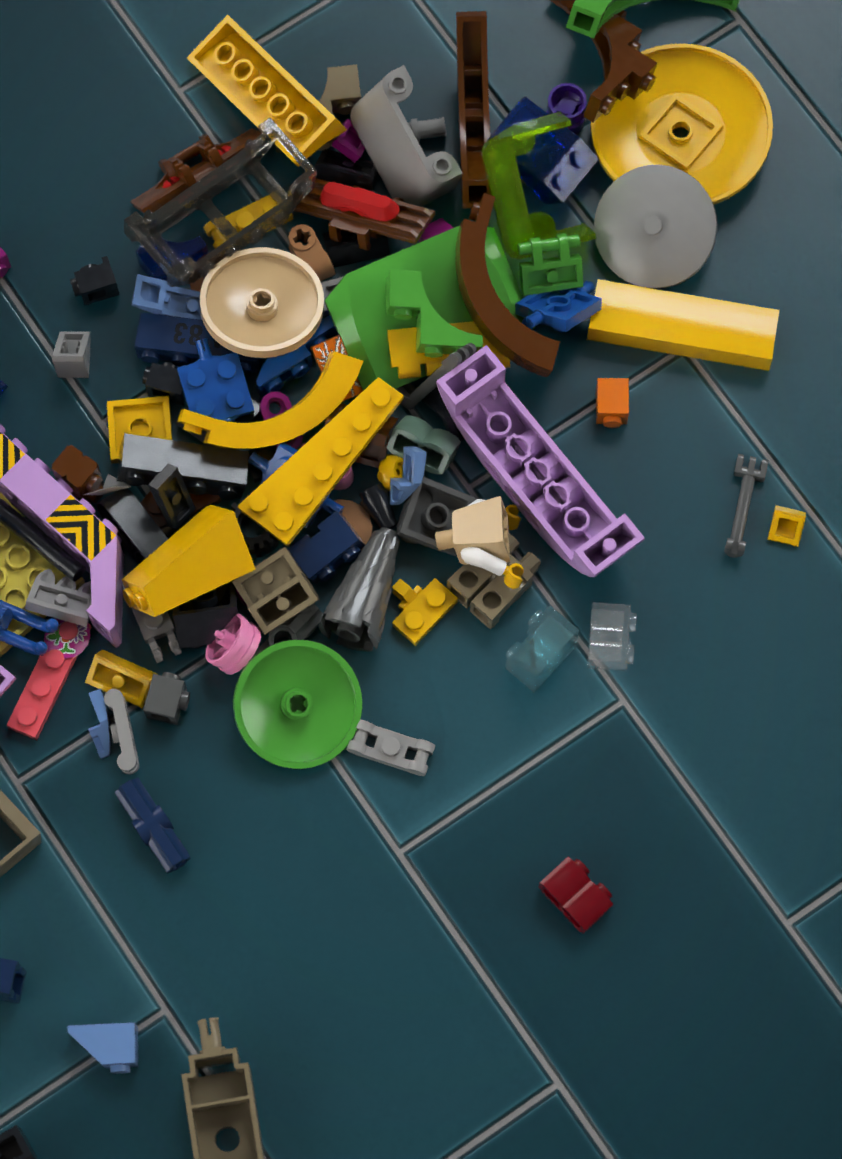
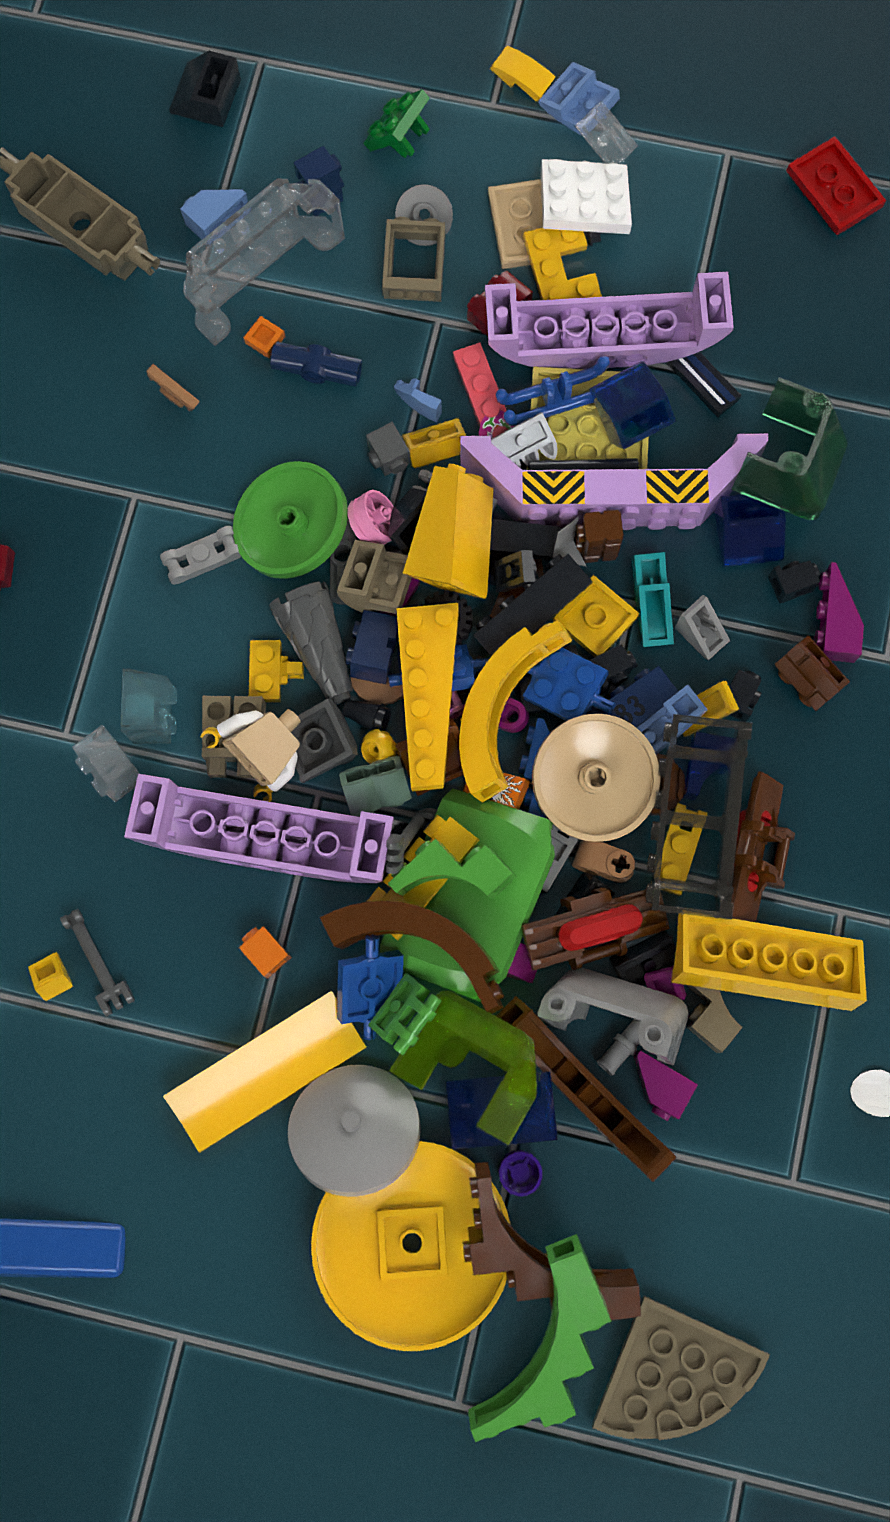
camera: 140 degrees right, 5 degrees up
light grey plate [104,689,139,775] -> none
medium blue slope [390,446,427,505] -> none
none -> medium nougat tile [146,364,200,411]
none -> clear windscreen [183,178,345,346]
none -> orange plate [244,316,286,358]
none -> teal slope [631,552,674,647]
none -> magenta slope [634,1051,698,1121]
none -> yellow tile [683,681,739,737]
none -> reddish brown brick [774,636,850,711]

